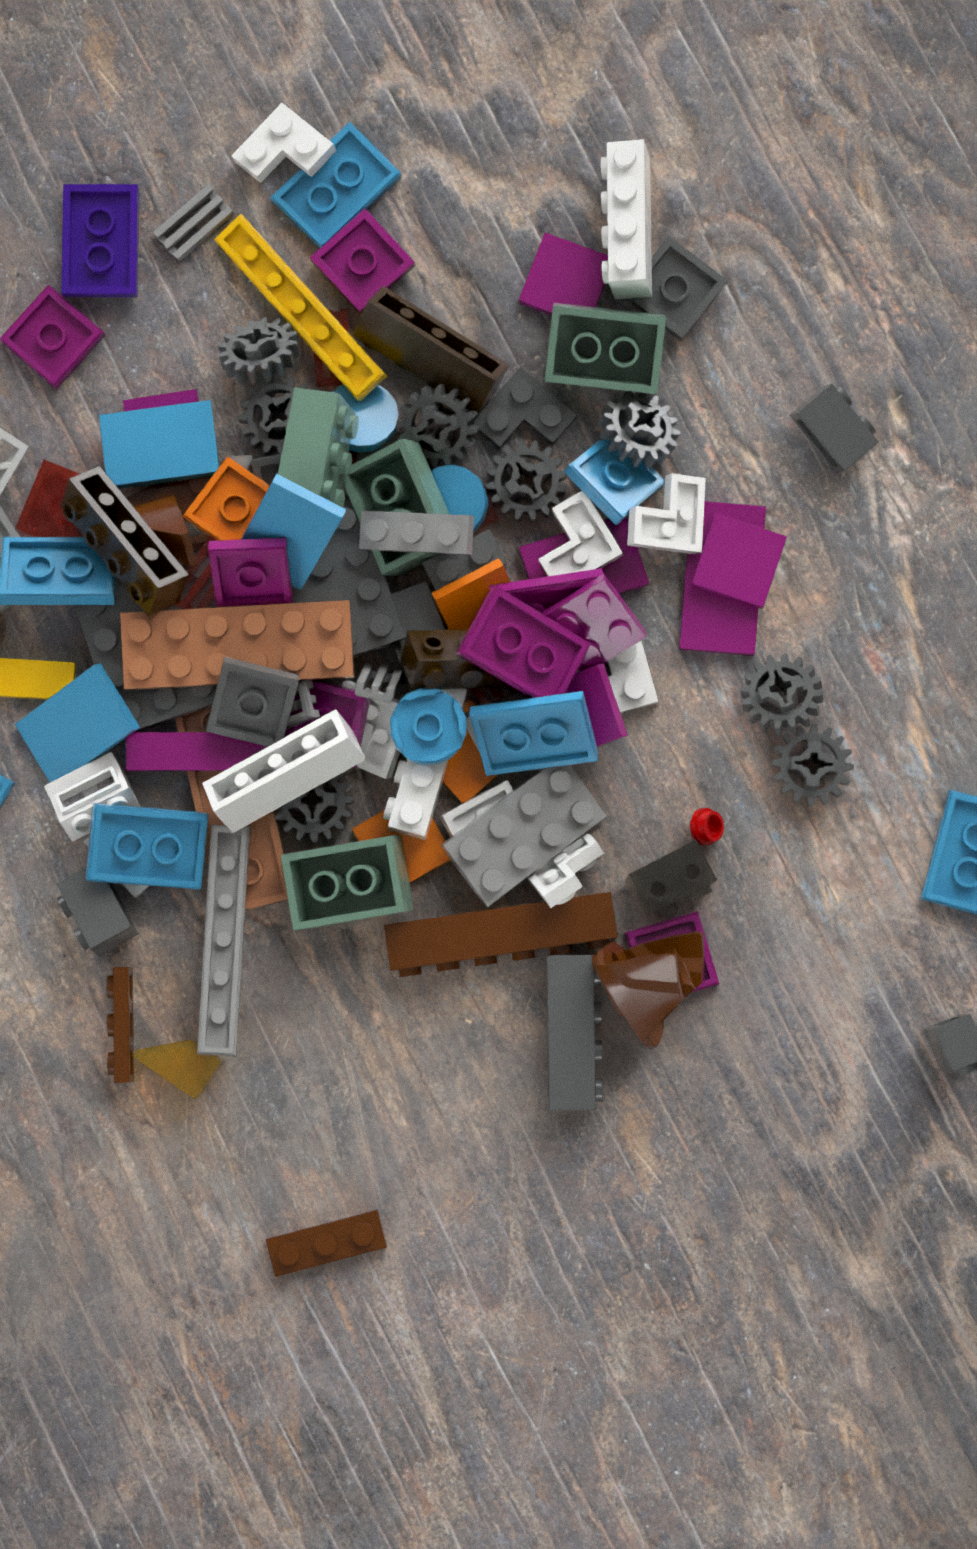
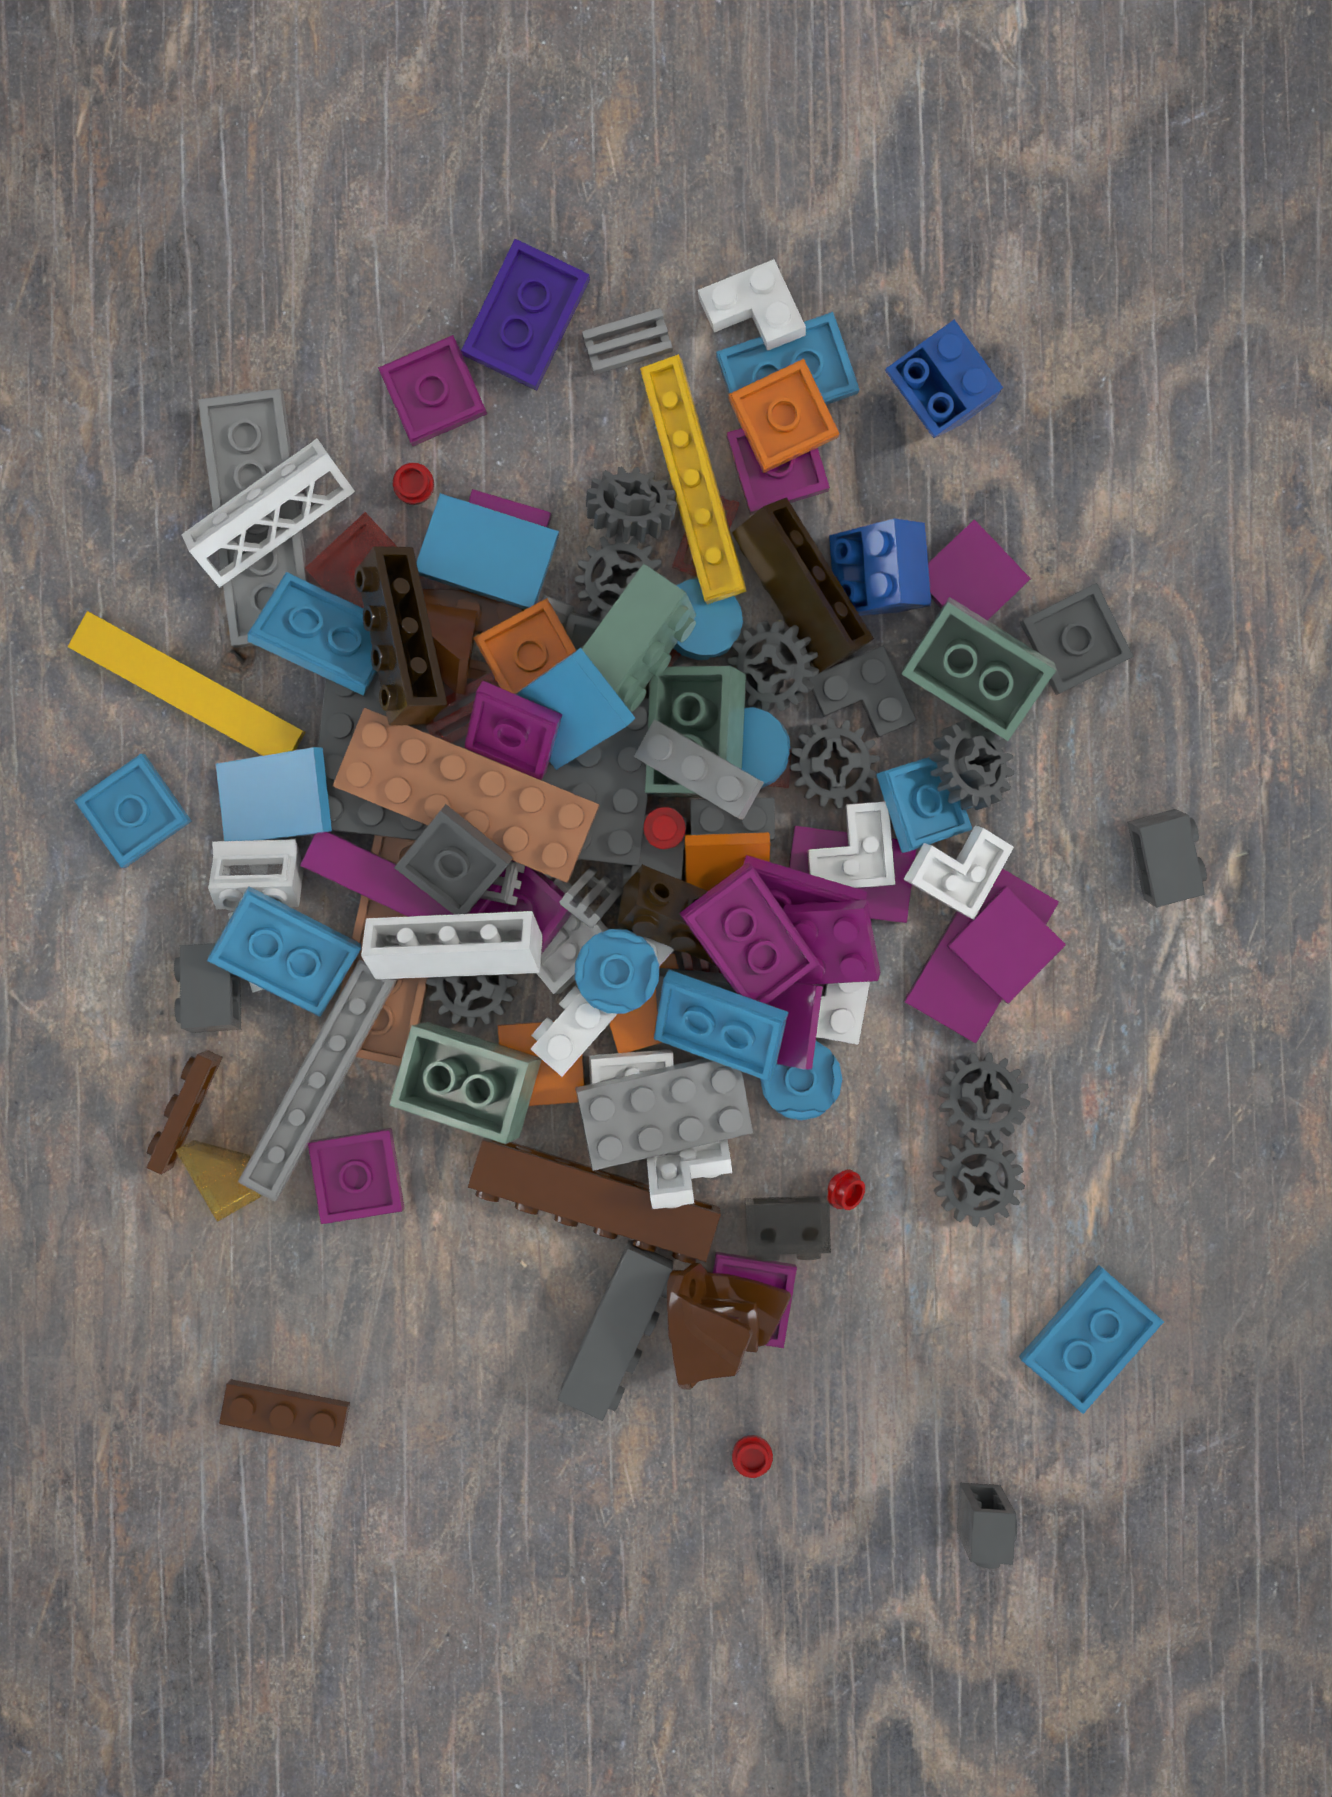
camera: 25 degrees right, 5 degrees up
white brick [601,139,652,300] -> none
none -> magenta plate [308,1128,405,1224]
none -> red plate [392,463,434,505]
none -> red plate [644,807,686,849]
none -> orange tile [728,359,840,473]
none -> red plate [732,1435,773,1478]
none -> dark azure tile [760,1041,843,1120]
none -> blue slope [829,518,932,616]
none -> blue slope [885,319,1003,438]

